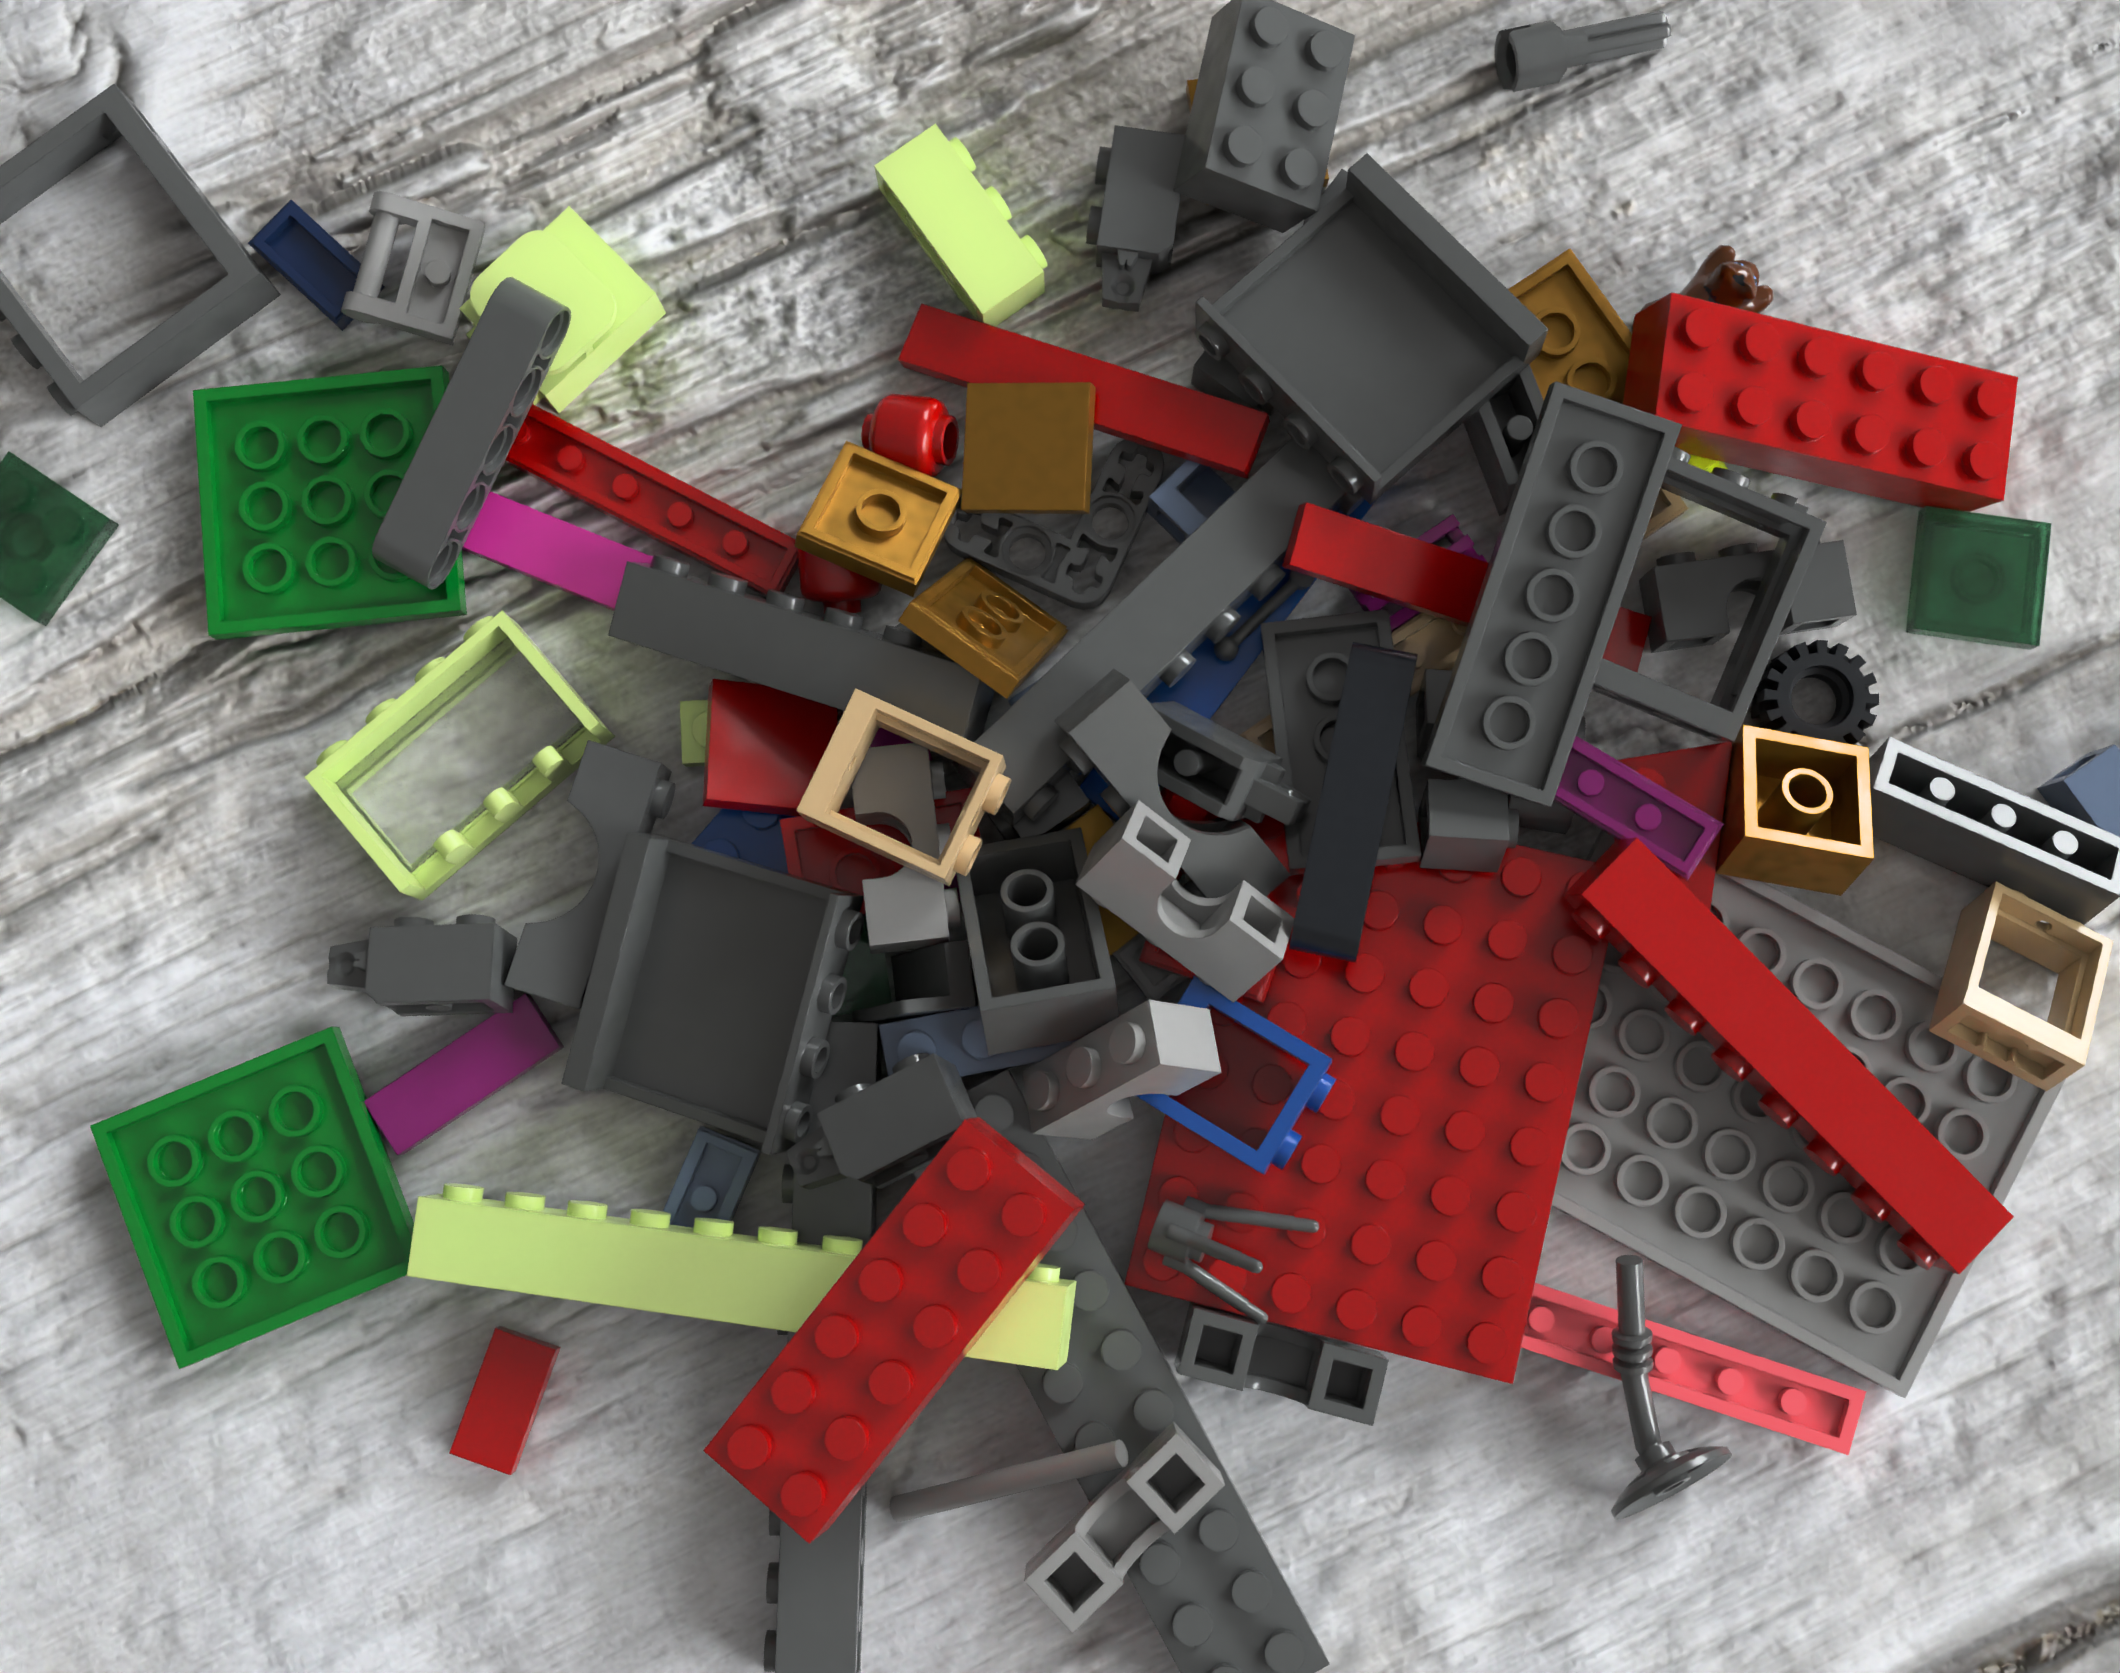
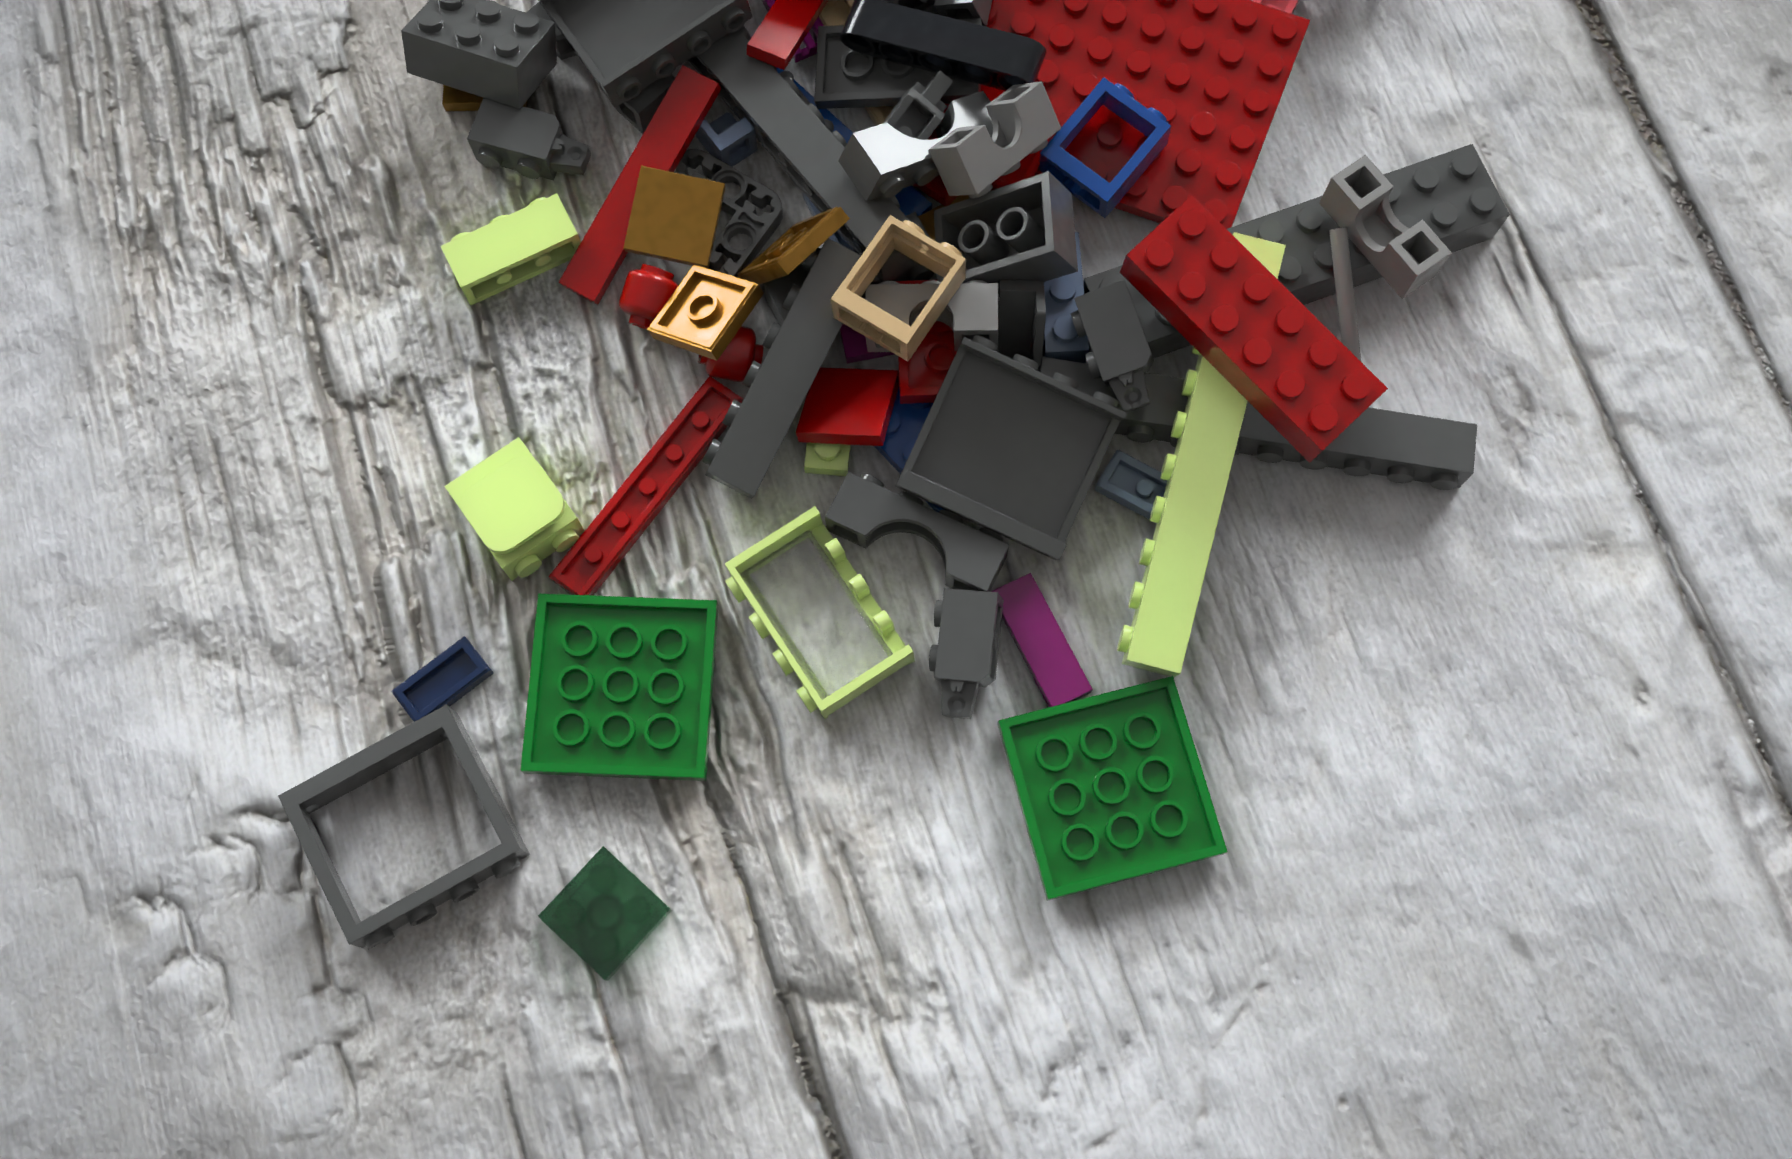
camera: 85 degrees left, 10 degrees down
light grey plate [341,191,485,346] -> none
dark grey beam [372,277,571,590] -> none
red tile [449,1326,561,1475] -> none
dark pink tile [462,491,652,611] -> none
light grey arch [1022,1000,1222,1140] -> none
dark grey plant [1148,1196,1319,1324] -> none
dark grey arch [1174,1302,1389,1426] -> none

